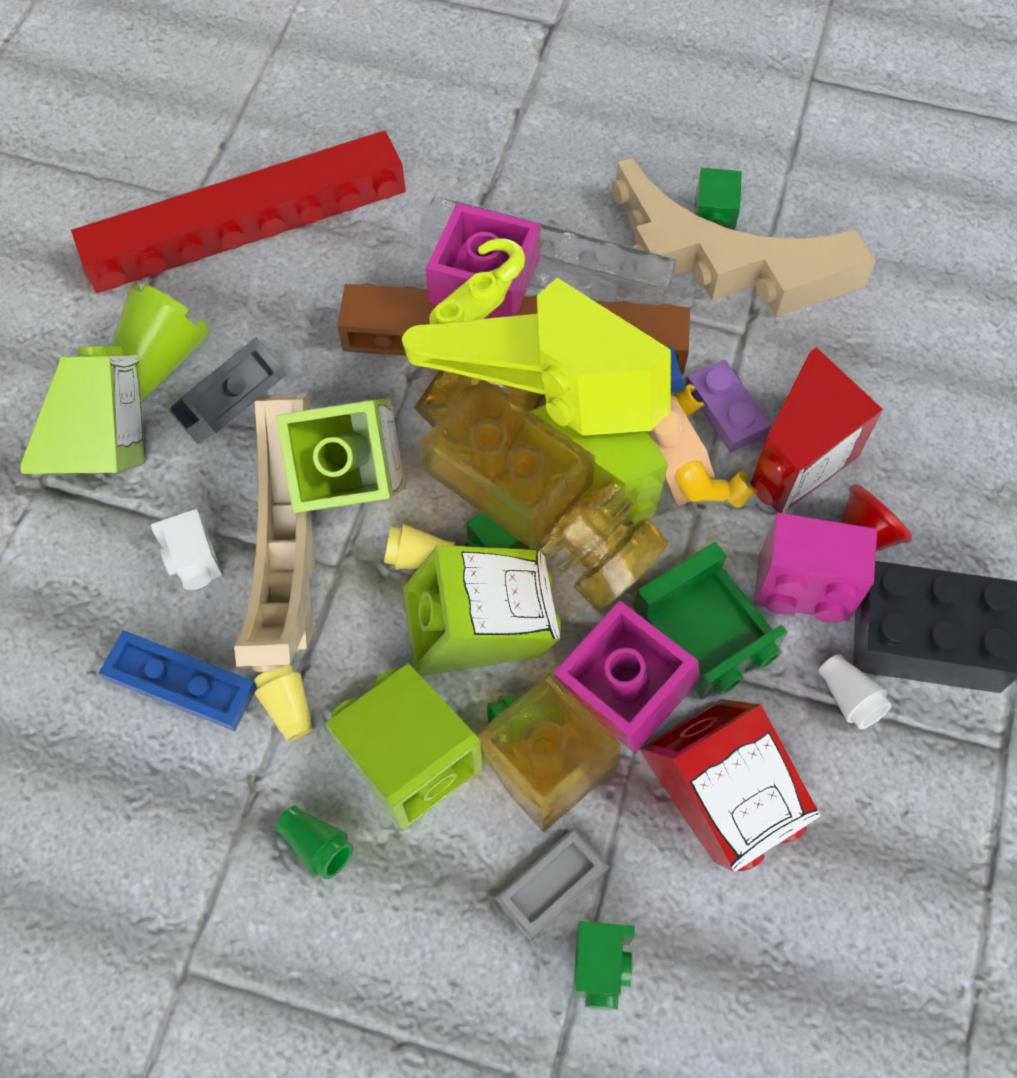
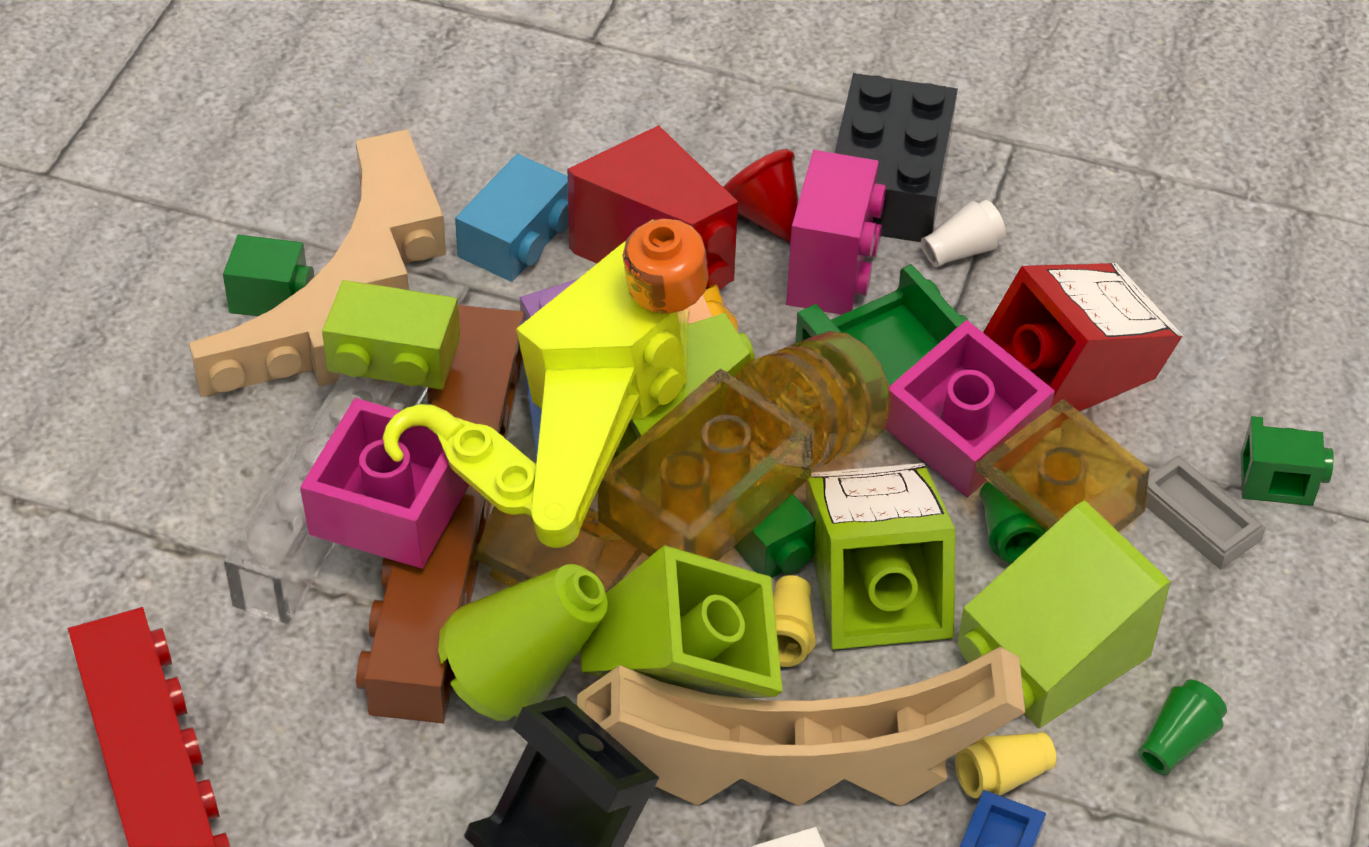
camera: 90 degrees left, 15 degrees down
none -> lime brick [322,280,460,390]
none -> lime cone [438,564,608,721]
none -> dark azure brick [455,154,568,282]
none -> orange head [622,219,709,314]

